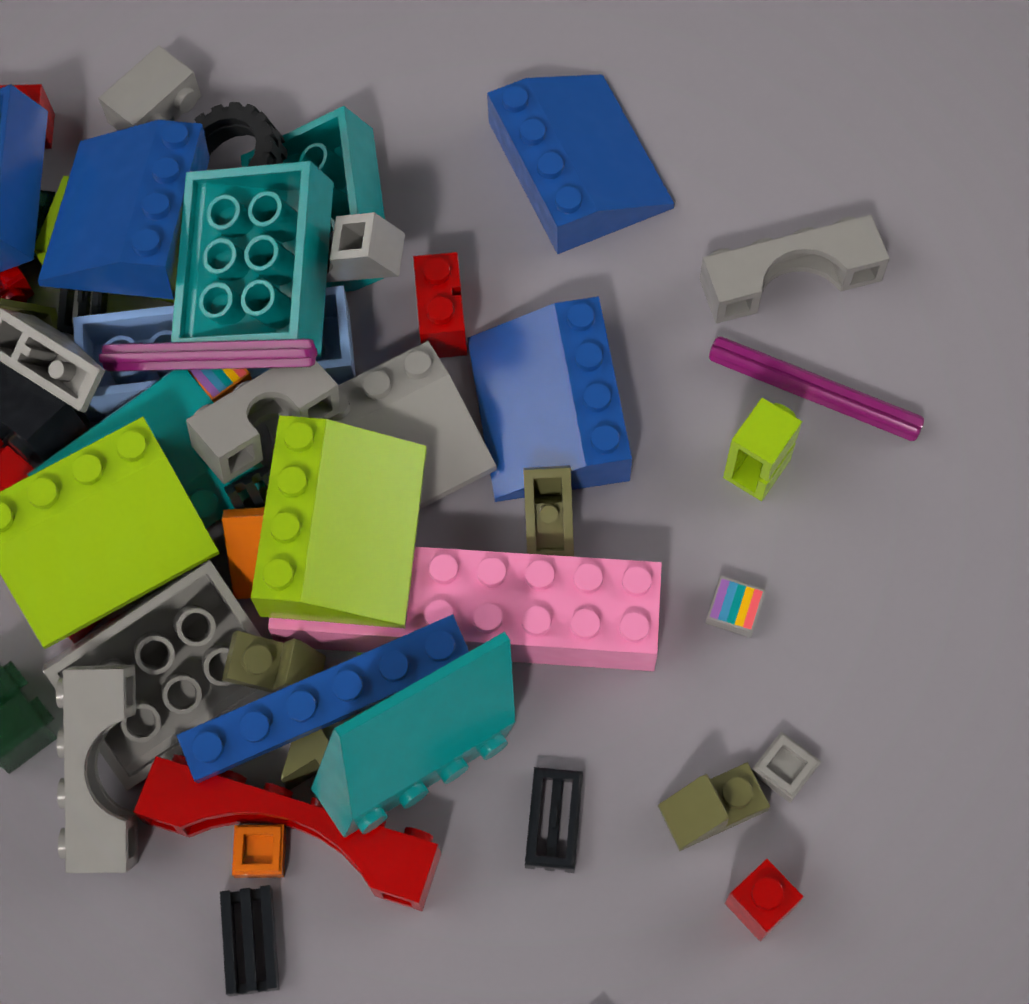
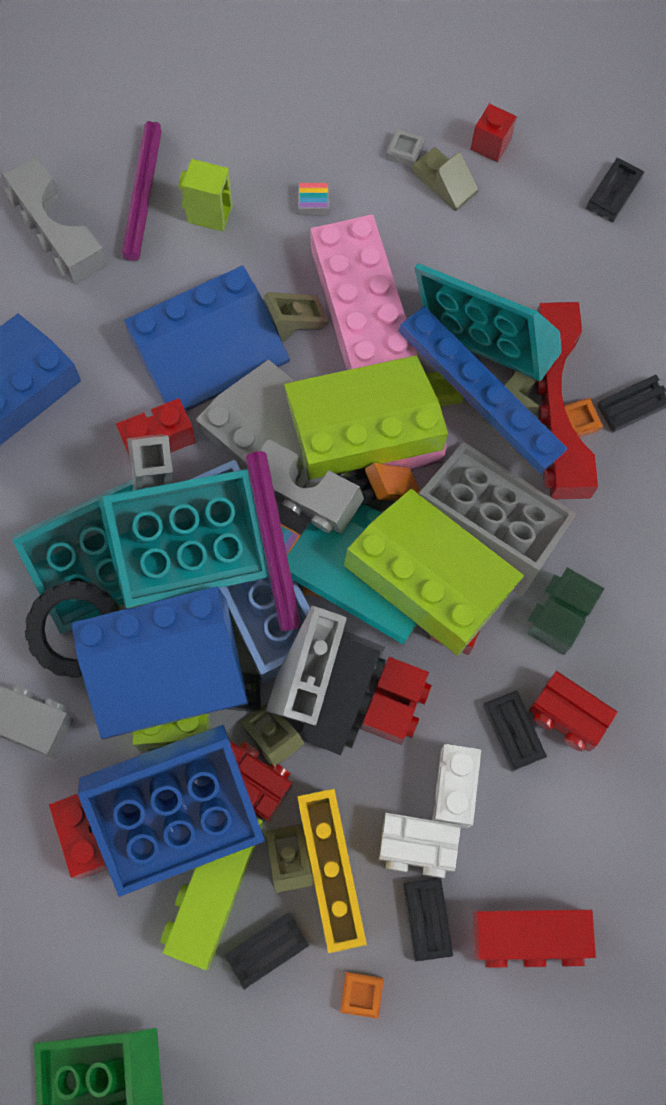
camera: 115 degrees left, 5 degrees up
light grey arch [56,665,138,873] -> none
olive slope [222,631,326,693] -> none
black tile [525,767,583,873] -> none

